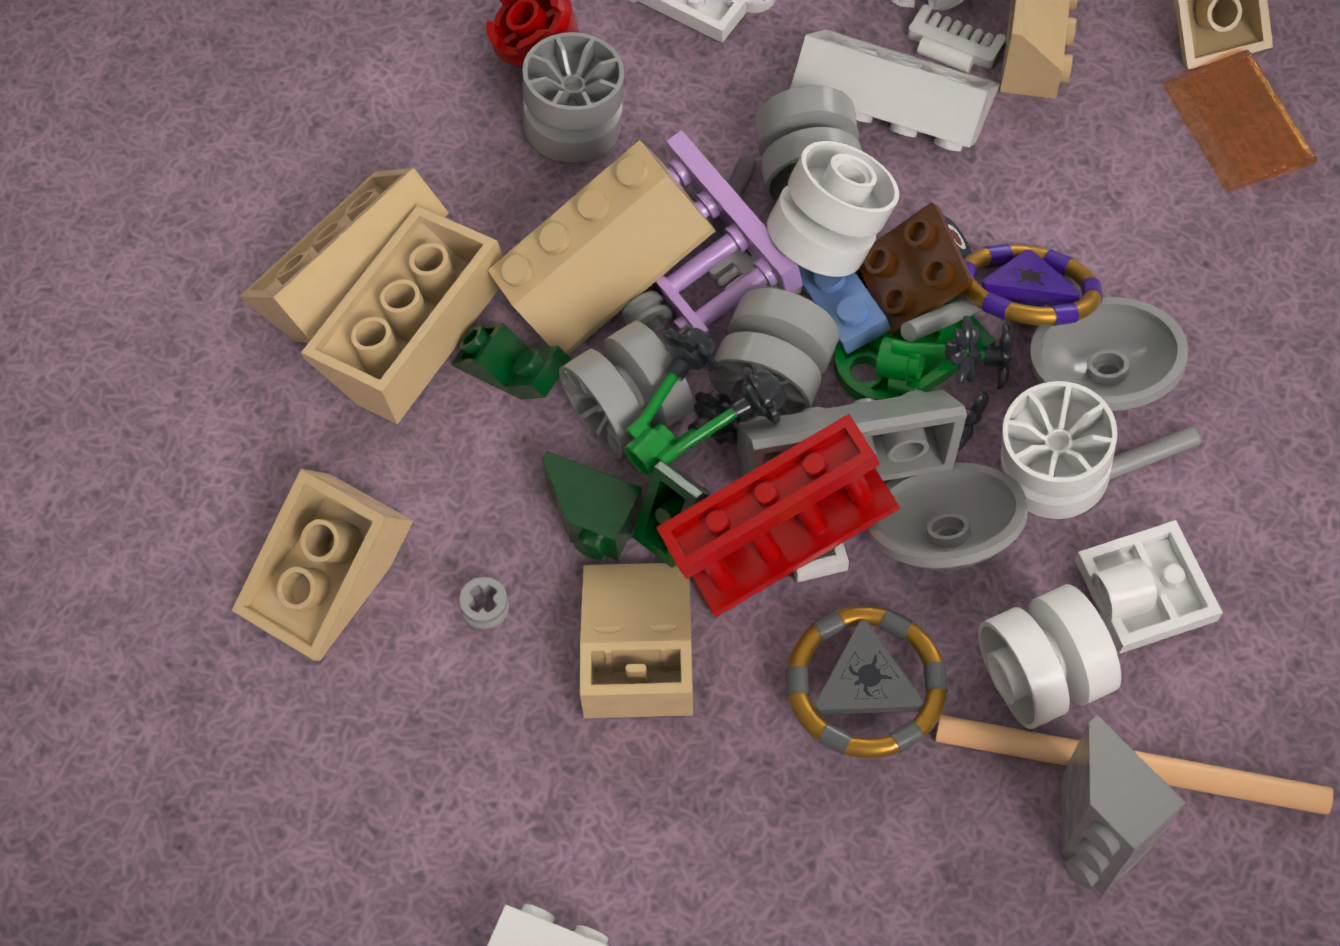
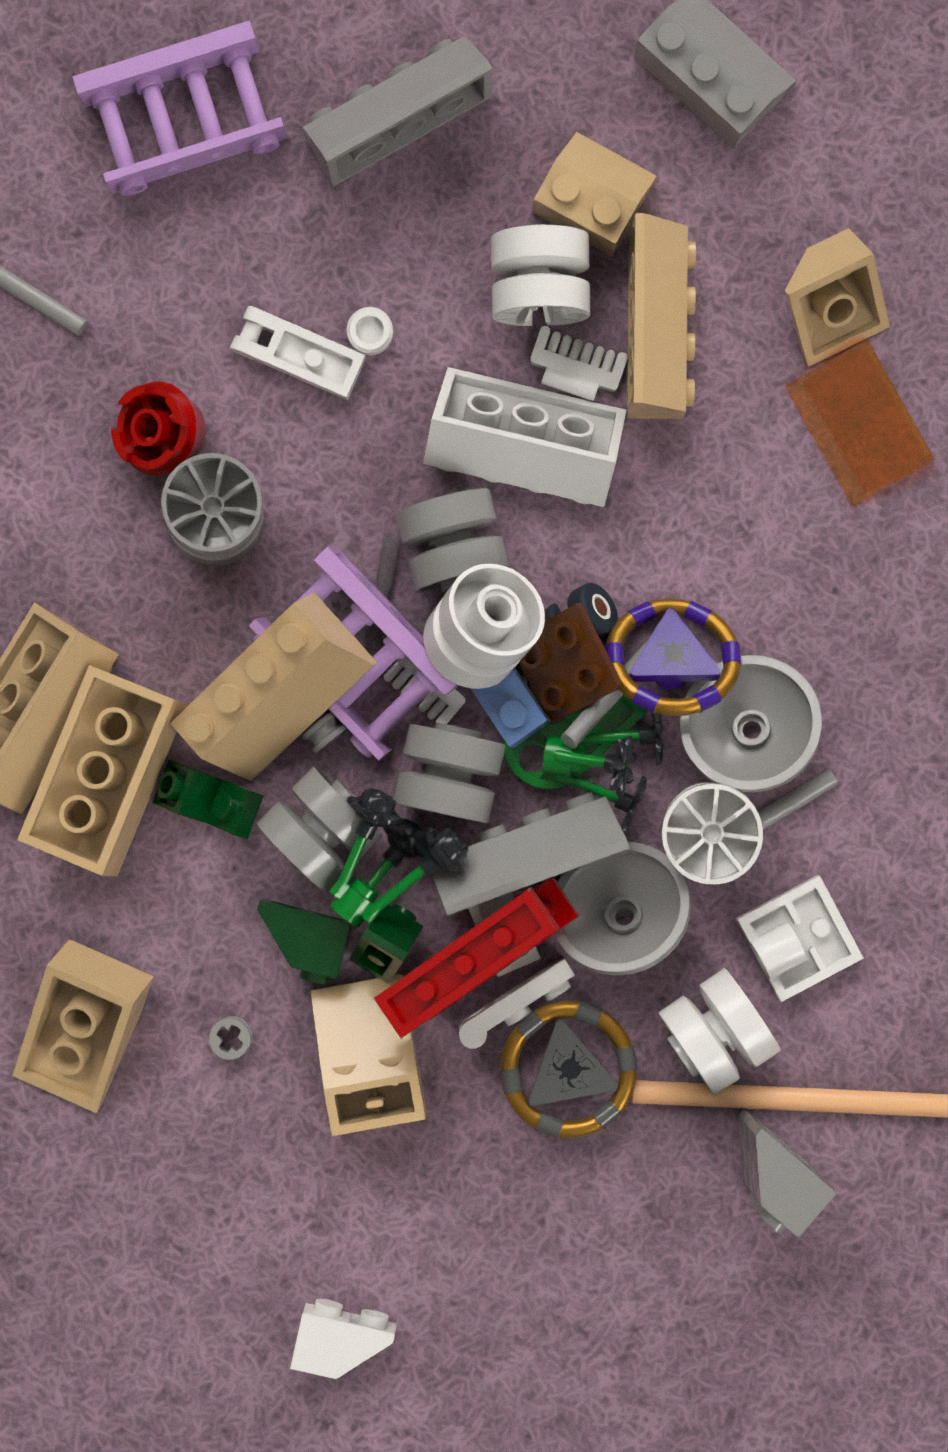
camera: 15 degrees left, 25 degrees up
none -> white plate [459,956,575,1049]

